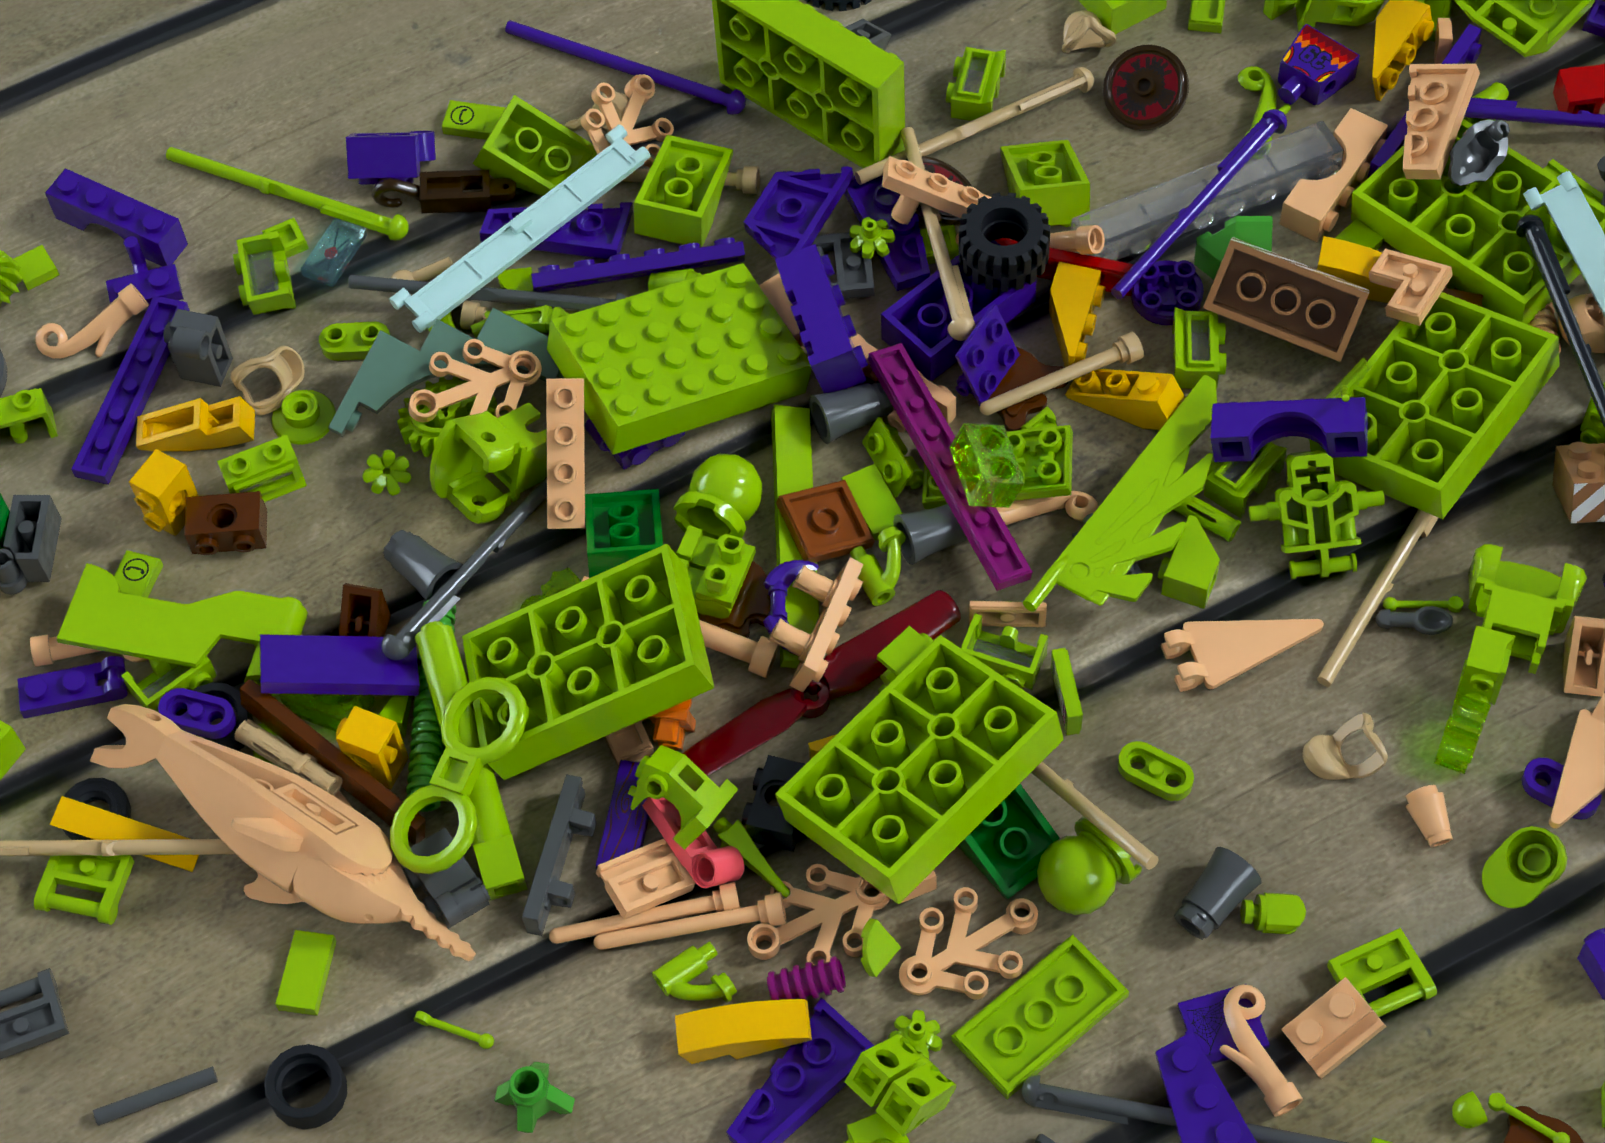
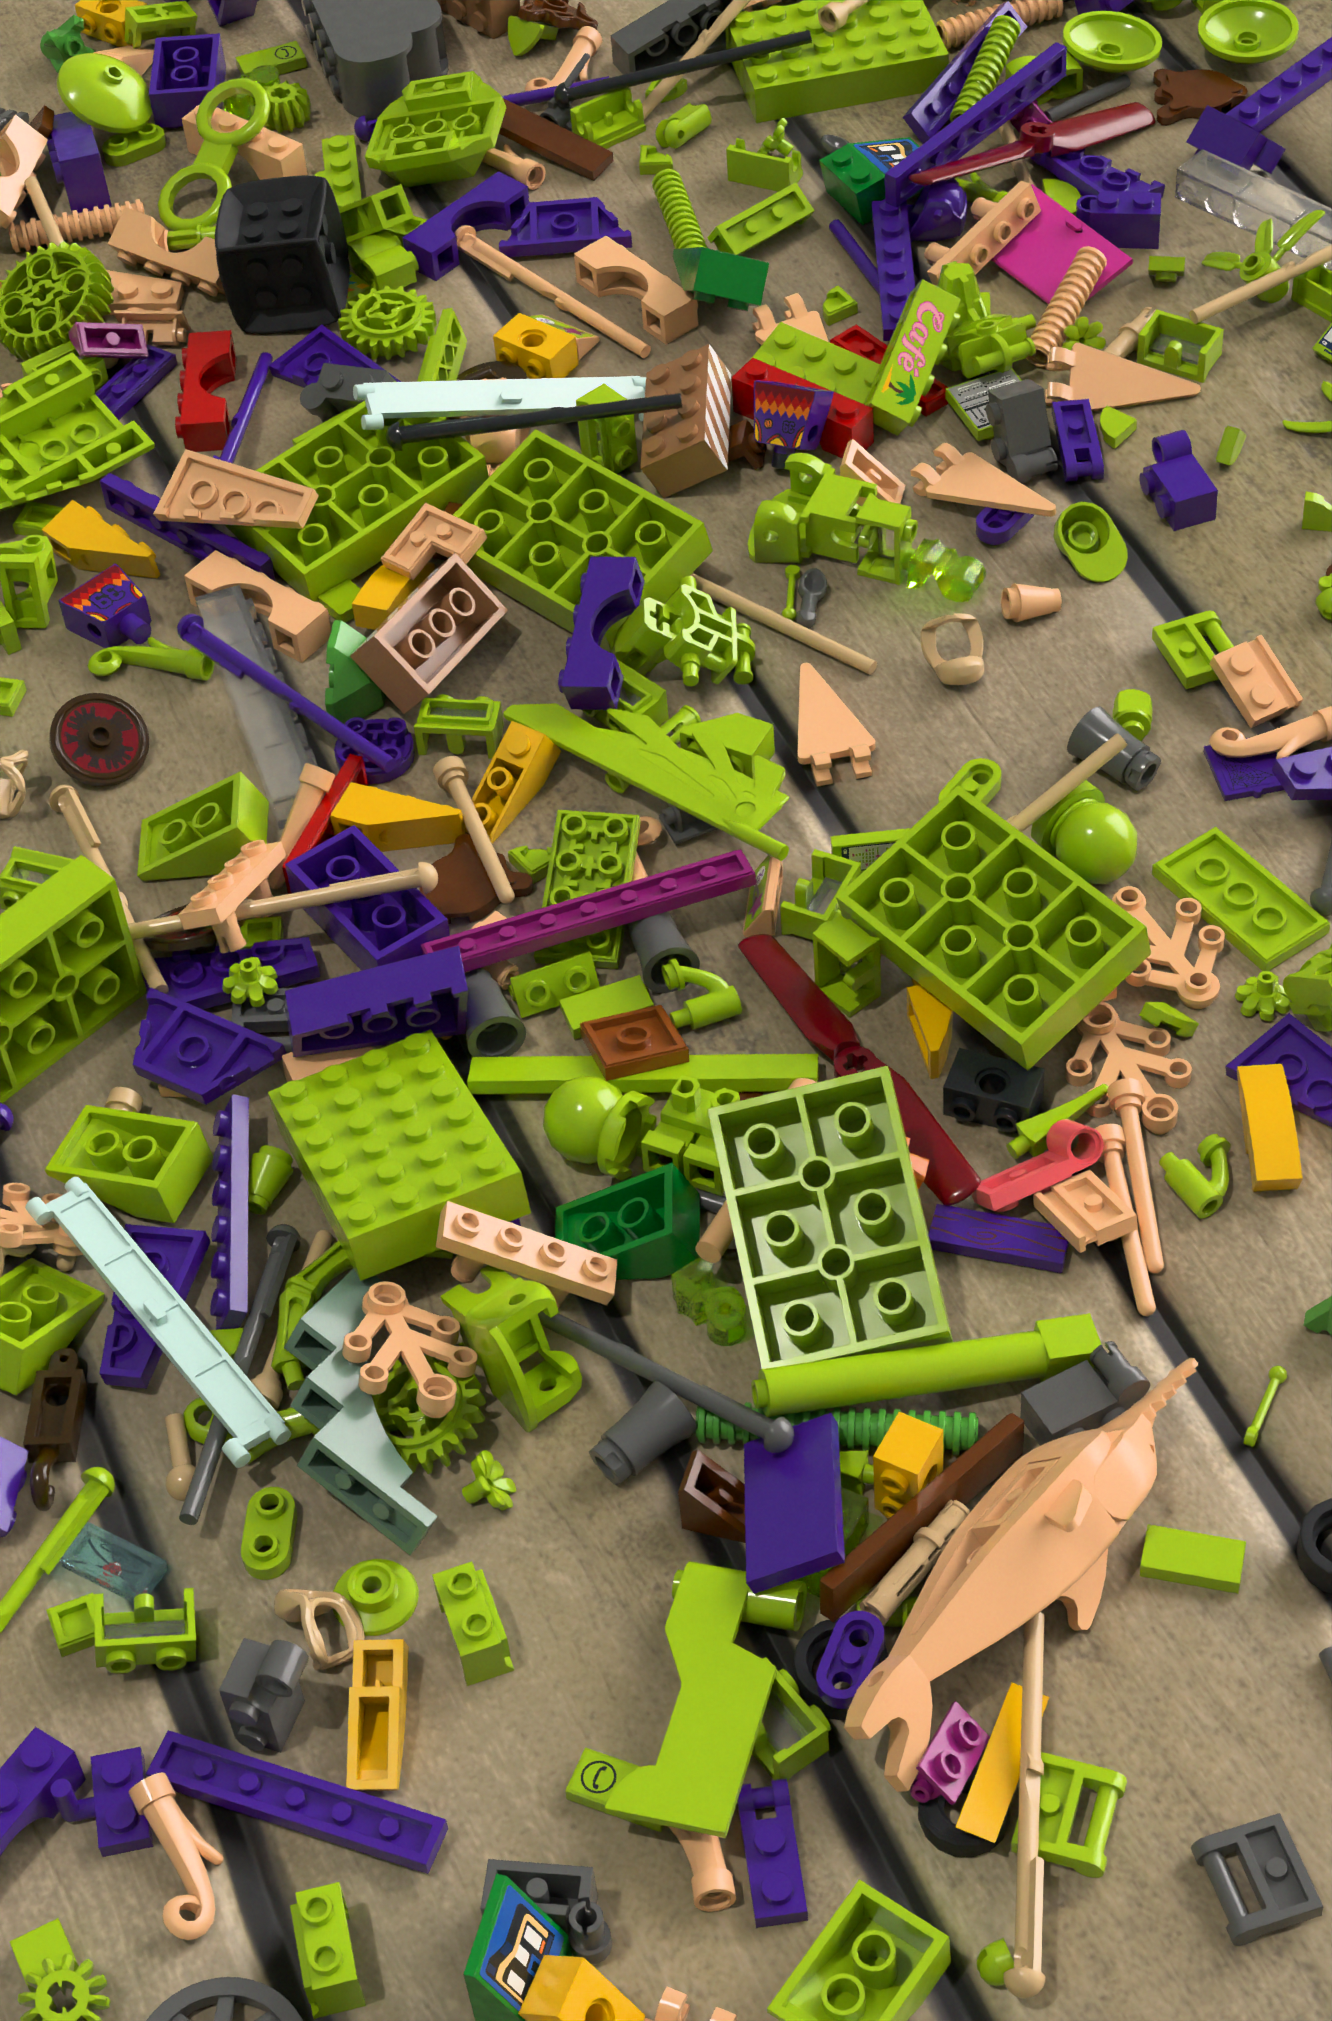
camera: 85 degrees left, 10 degrees down
yellow brick [129,449,199,536] -> none
reddish brown brick [184,491,267,555] -> none
lime bar [390,677,528,874] -> none
dark grey hinge [522,774,597,936] -> none
lime tile [628,745,738,850] -> none
dark purple piece [763,560,819,655] -> none
magenta piece [767,956,846,1001] -> none
light nougat plate [768,557,864,693] -> none
clear neon green brick [949,423,1025,508] -> none
dark purple hinge [955,303,1020,406] -> none
black tyre [959,192,1050,292] -> none
lime piece [1324,357,1369,402] -> none
light nougat tile [1434,18,1453,64] -> none
dark grey arm [1448,120,1510,186] -> none
none -> magenta hinge [910,1701,990,1805]

